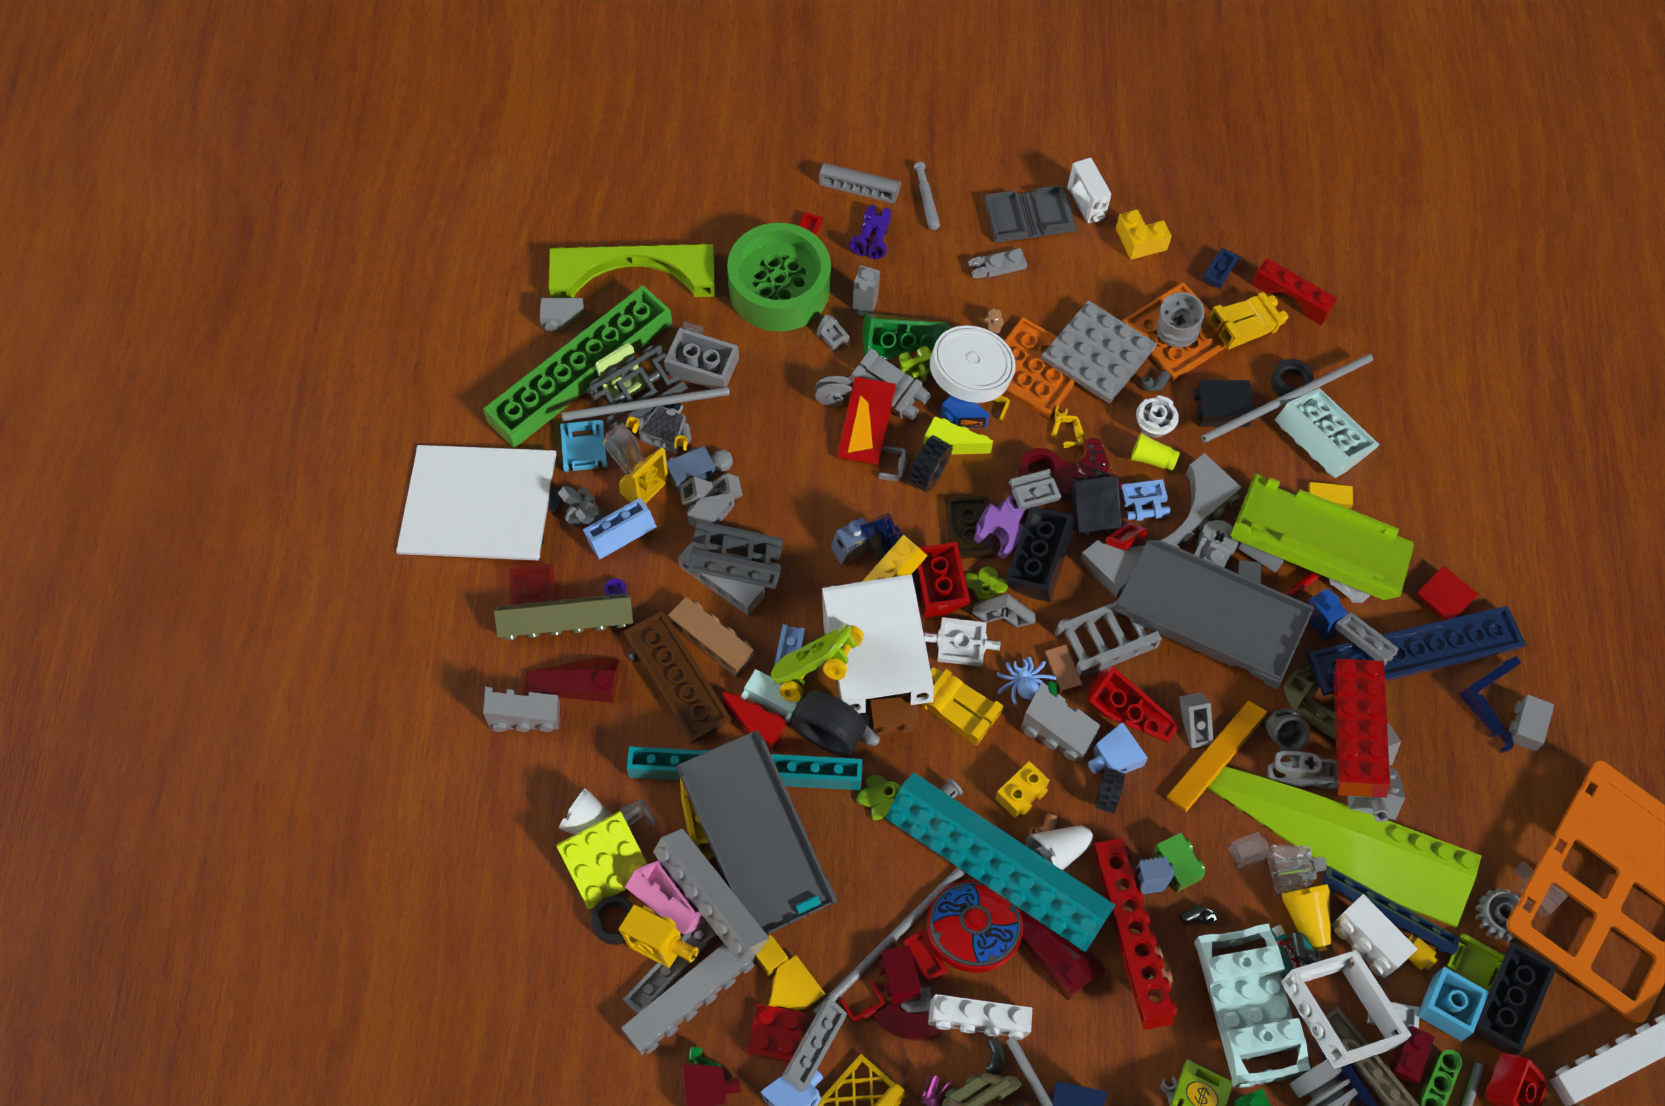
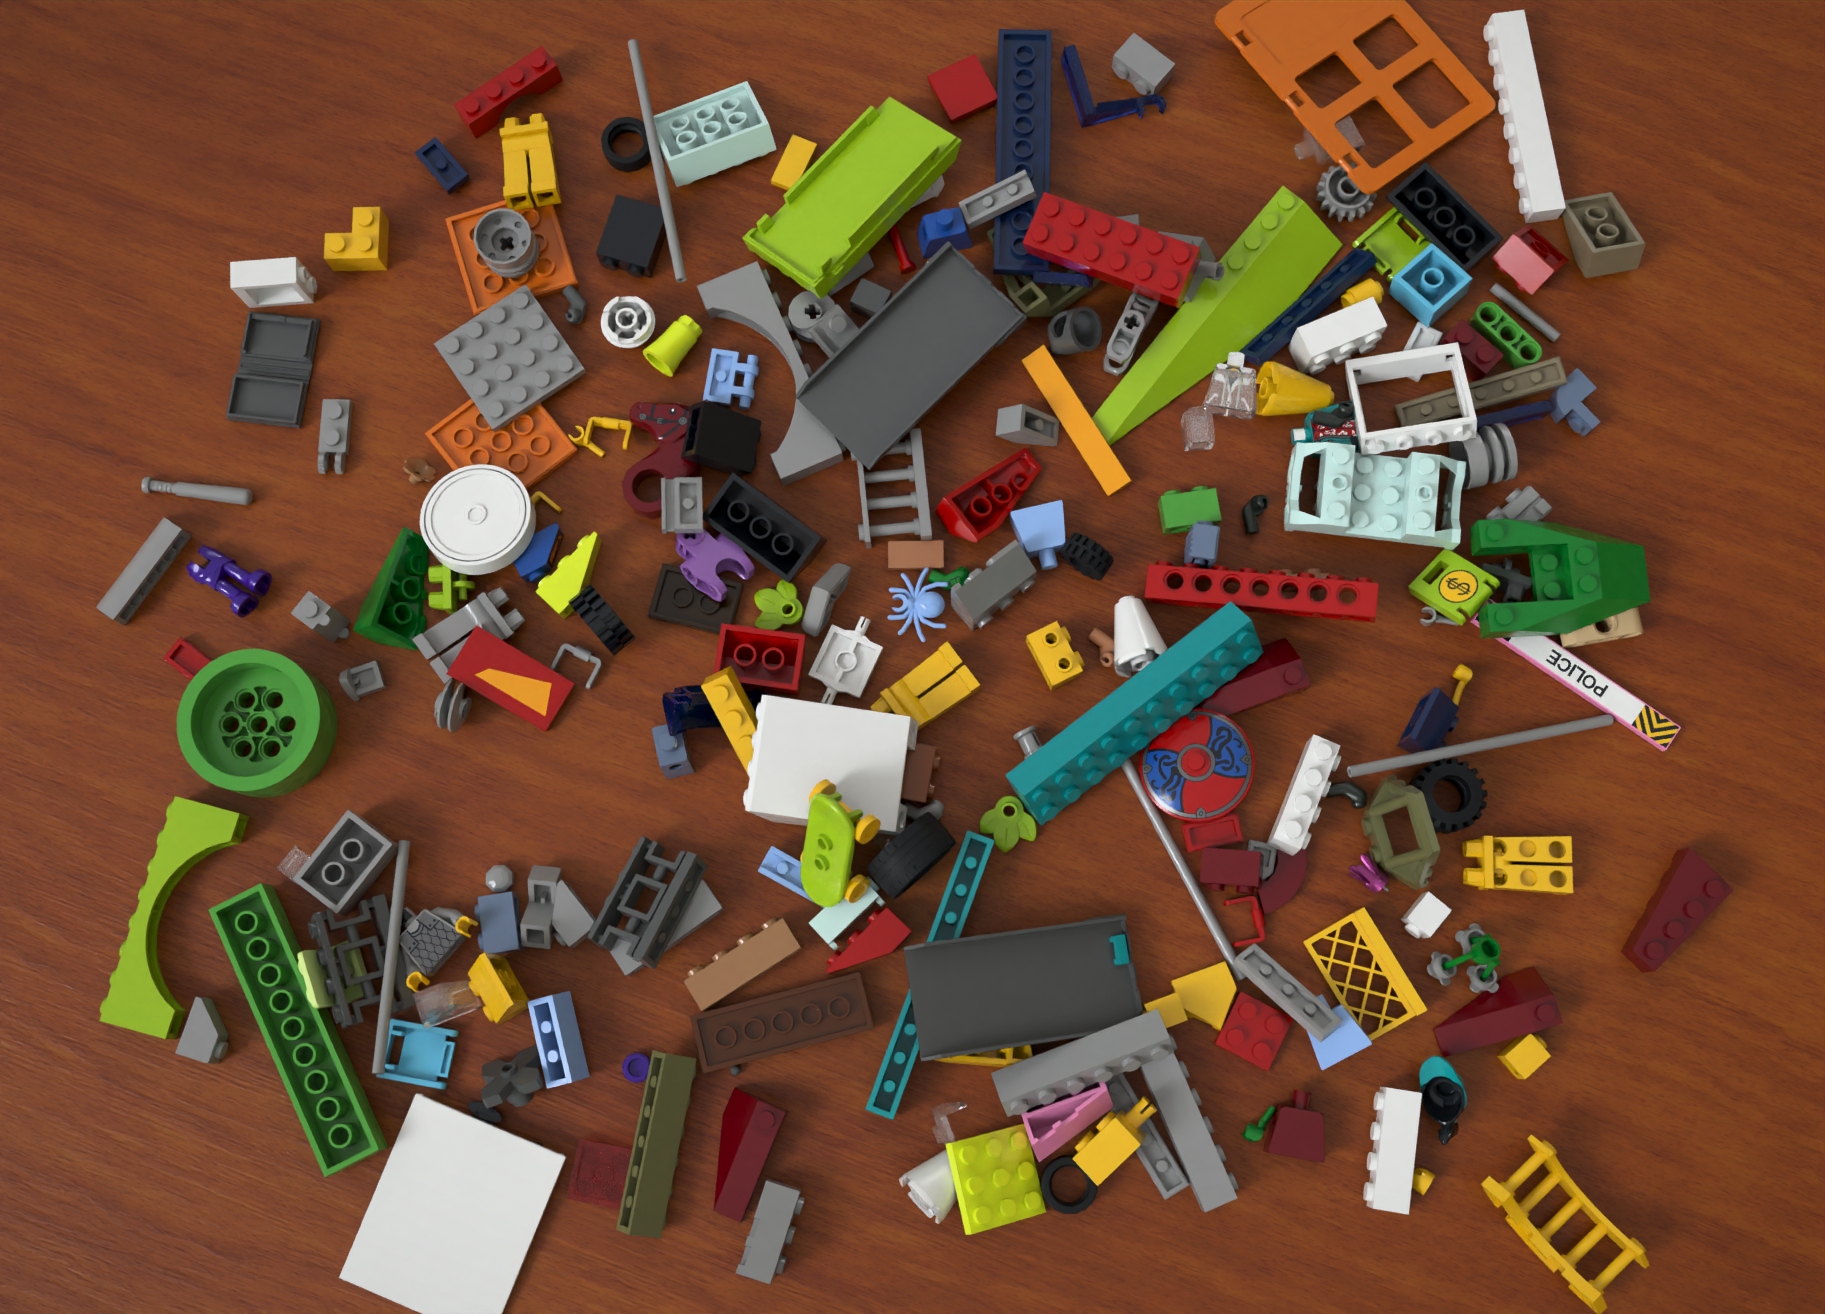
camera: 65 degrees left, 15 degrees up
red tile [1106,523,1147,551] -> none
none -> clear blue tile [1033,271,1093,288]

